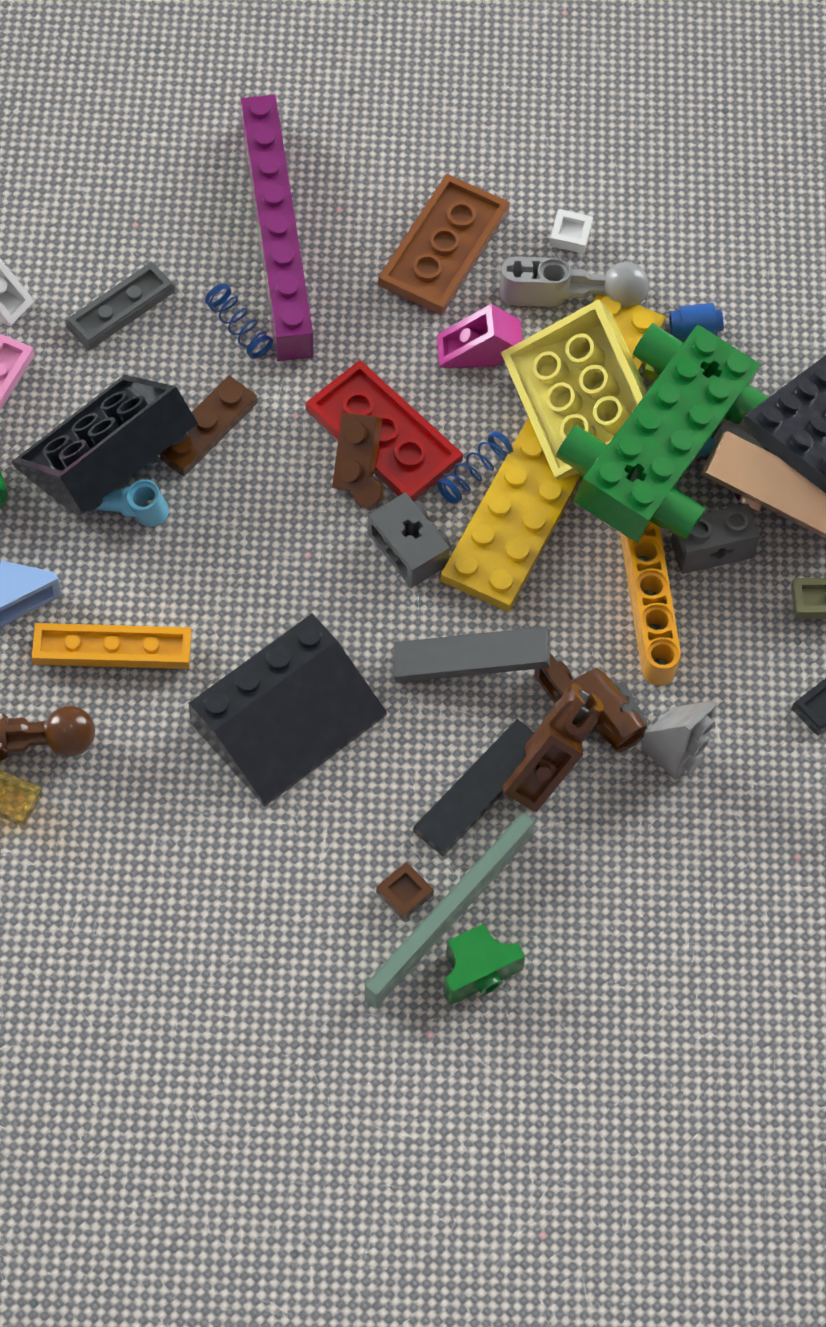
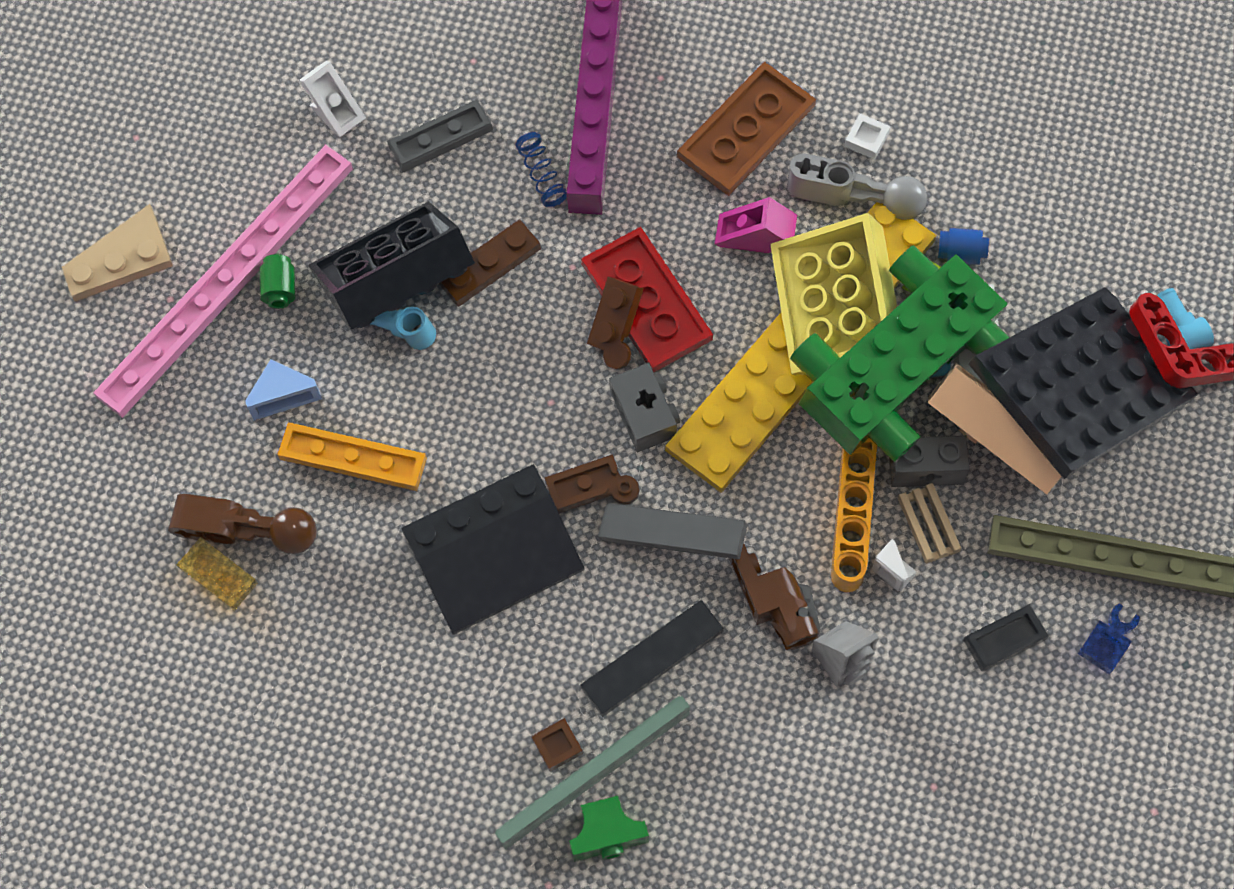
camera: 20 degrees right, 5 degrees up
blue piece [437,431,513,504] -> none
reddish brown plate [503,683,604,812] -> none
none -> reddish brown hinge [544,454,640,514]
none -> white slope [872,539,916,592]
none -> tan tile [898,483,961,564]

